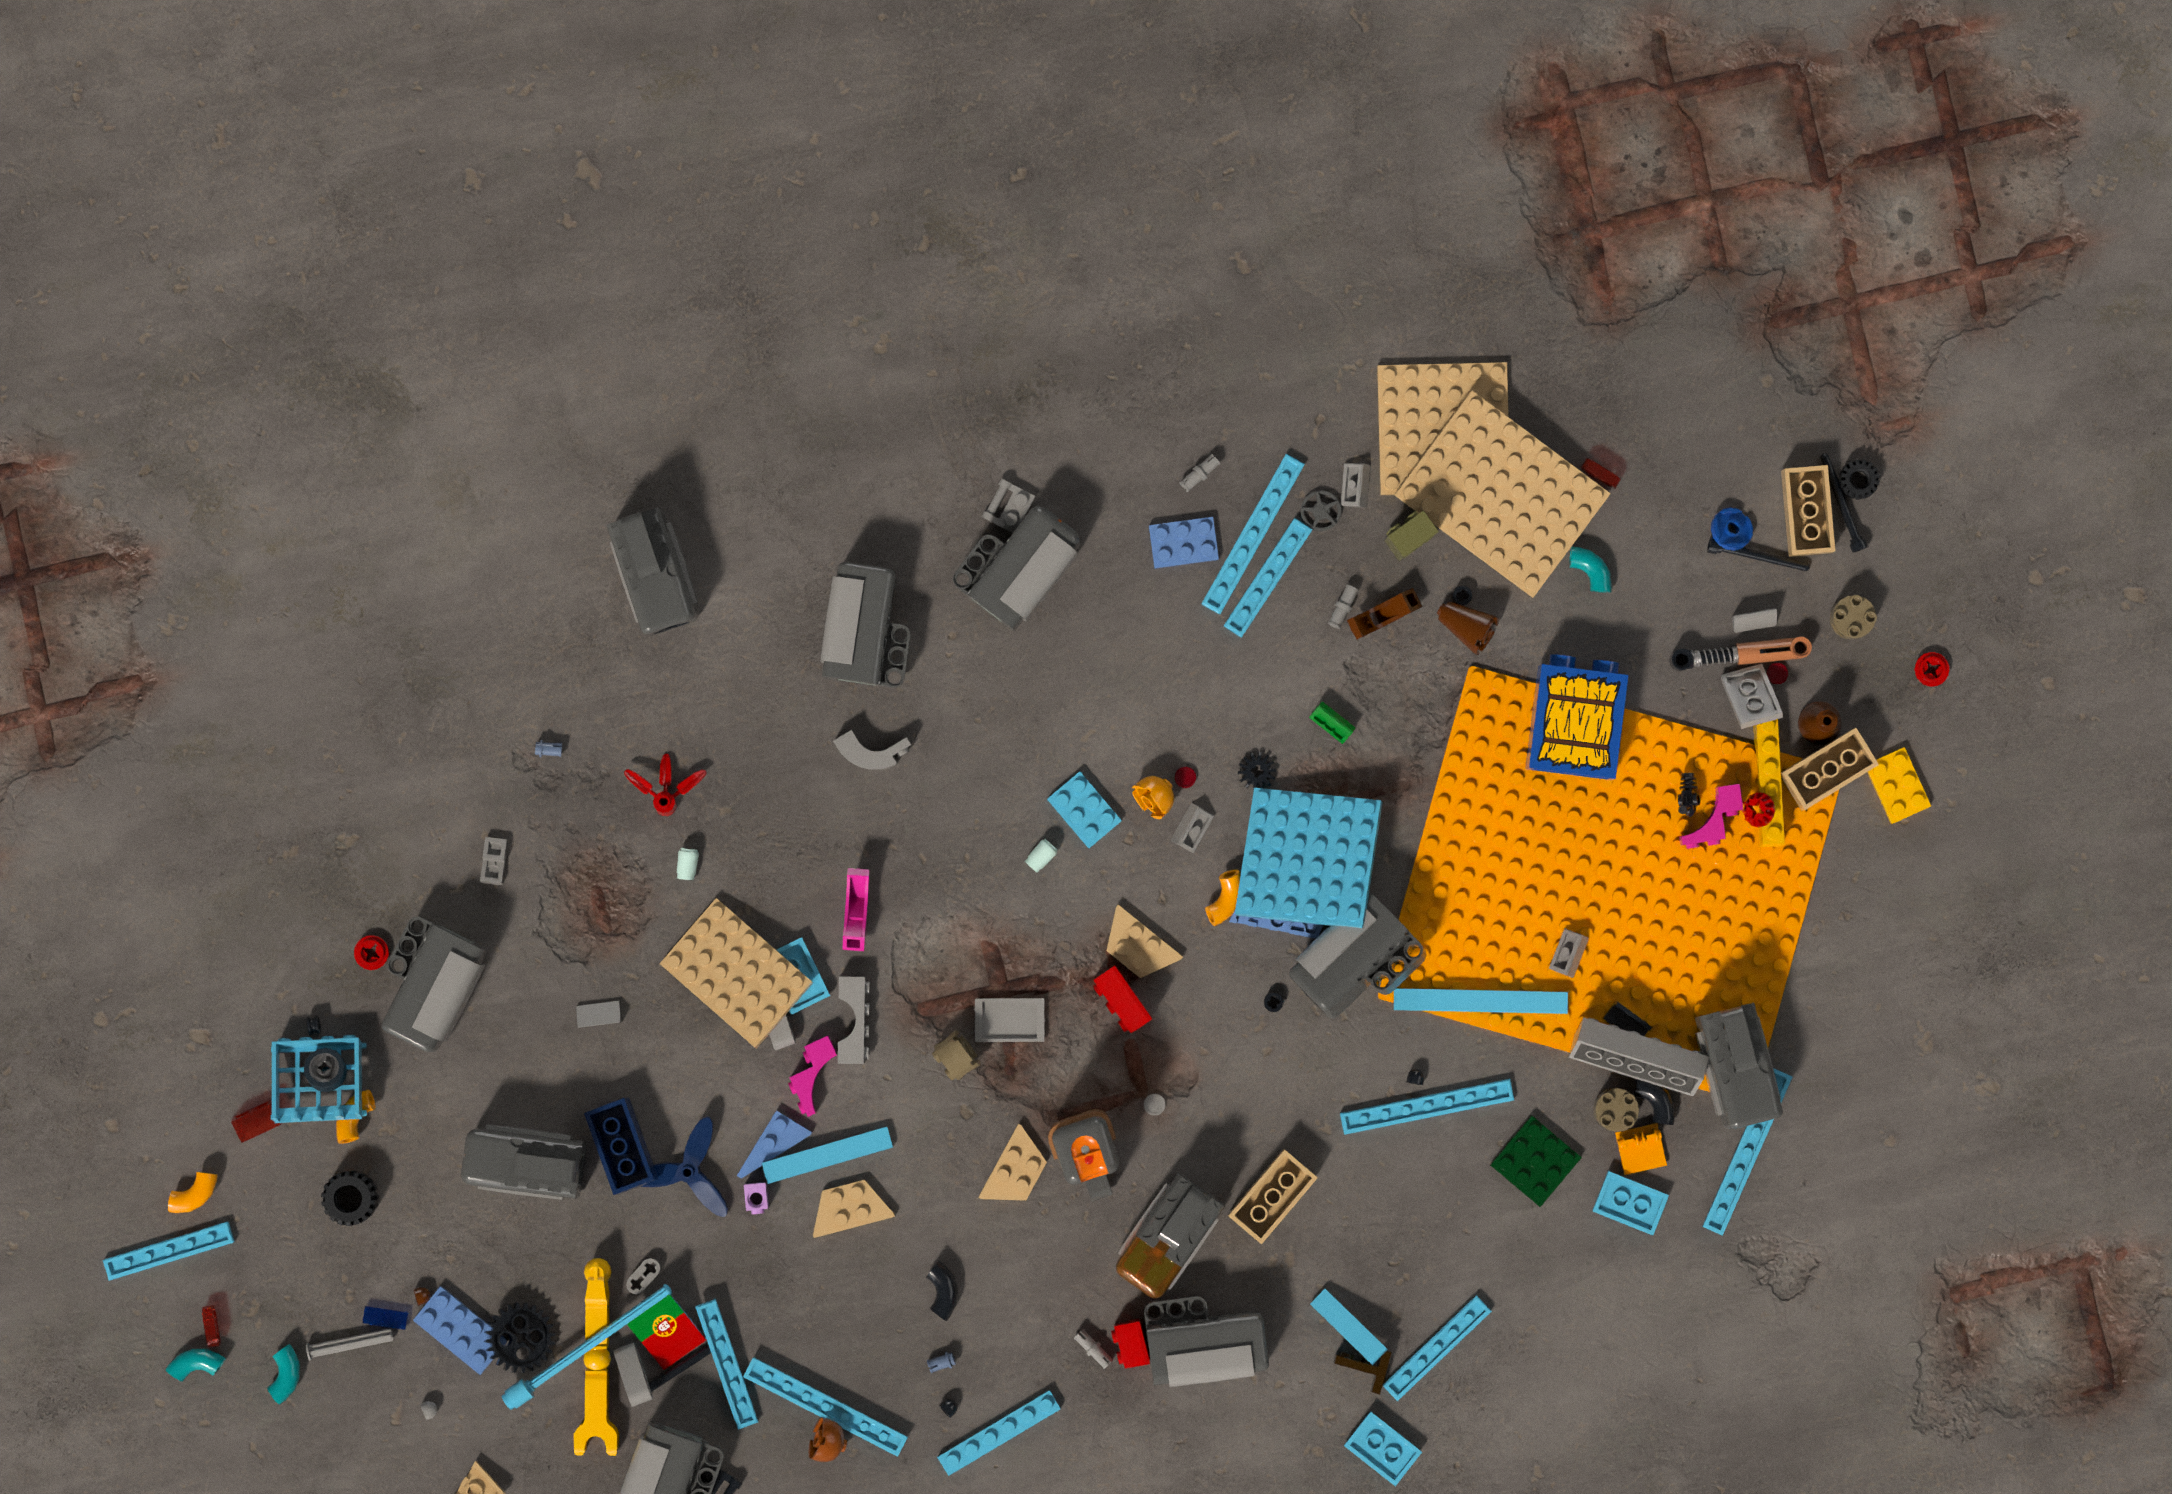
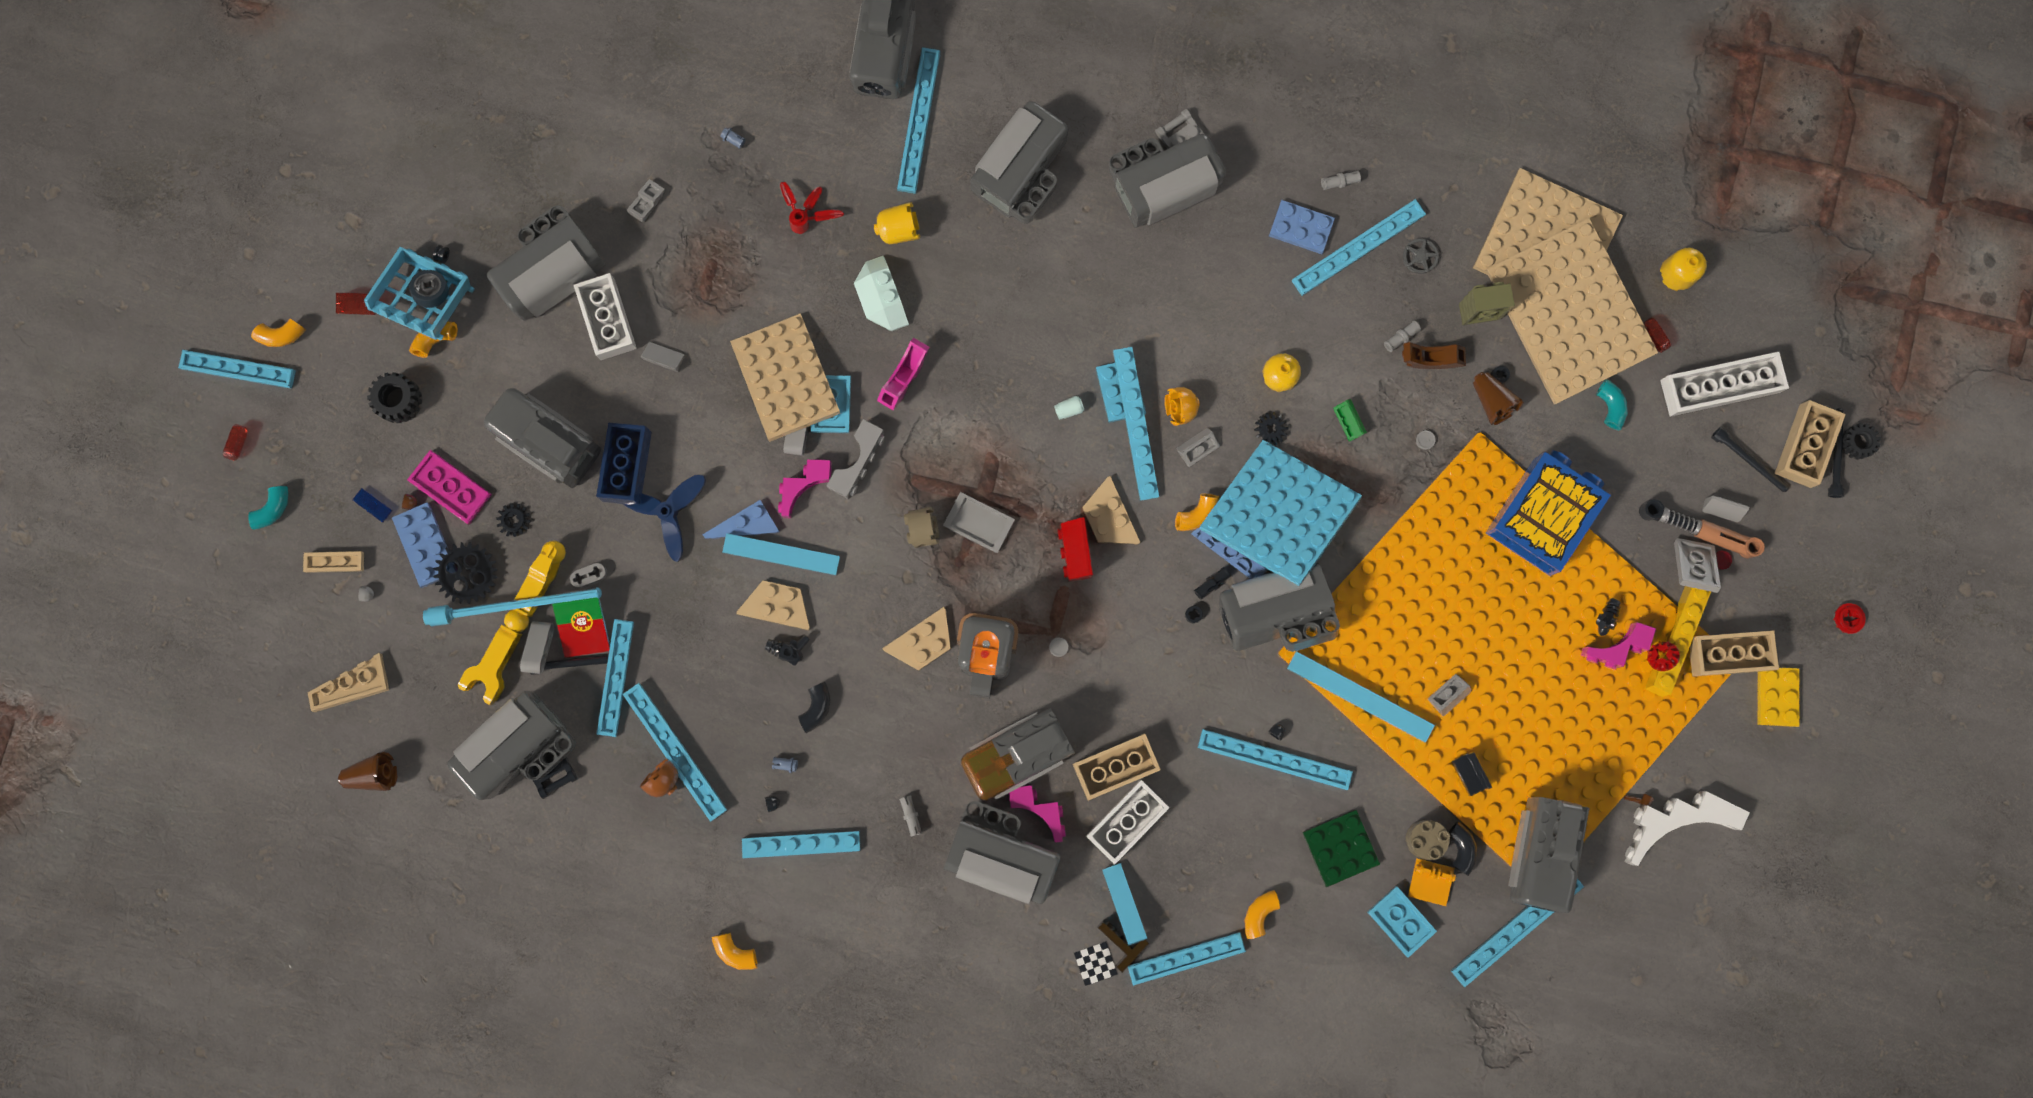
camera: 30 degrees right, 5 degrees down
teal cylinder [165,1349,226,1382] -> none
light grey axle [306,1328,394,1361] -> none
red gear [354,935,389,970] -> none
light aqua piece [677,848,699,880] -> none
lavender brick [744,1182,769,1214] -> none
light grey arch [833,730,912,770] -> none
red slope [1111,1318,1150,1368] -> none
dark red piece [1175,767,1196,788] -> none
medium azure tile [1224,518,1313,638] -> none
light grey slope [1341,463,1371,508] -> none
medium azure plate [1344,1411,1422,1486] -> none
light grey brick [1568,1018,1709,1096] -> none
blue tile [1711,507,1753,551] -> none
reddish brown cone [1798,701,1841,745] -> none
dark tan brick [1830,595,1877,639] -> none
none -> tan plate [303,551,364,573]
none -> dark pink tile [407,450,492,525]
none -> black gear [496,503,531,537]
none -> white brick [574,273,637,360]
none -> black piece [765,635,810,666]
none -> light aqua wedge [854,256,909,331]
none -> yellow cylinder [874,202,920,244]
none -> medium azure tile [897,47,940,194]
none -> dark pink arch [1009,785,1066,842]
none -> sticker [1074,942,1118,986]
none -> white brick [1086,780,1169,864]
none -> medium azure plate [1113,347,1159,501]
none -> black pin [1193,567,1231,600]
none -> light orange cylinder [1245,890,1280,939]
none -> yellow cylinder [1262,353,1301,392]
none -> light grey piece [1416,430,1435,450]
none -> white arch [1624,791,1750,866]
none -> reddish brown hand [1624,794,1654,806]
none -> yellow cylinder [1660,248,1707,291]
none -> white brick [1660,352,1789,416]

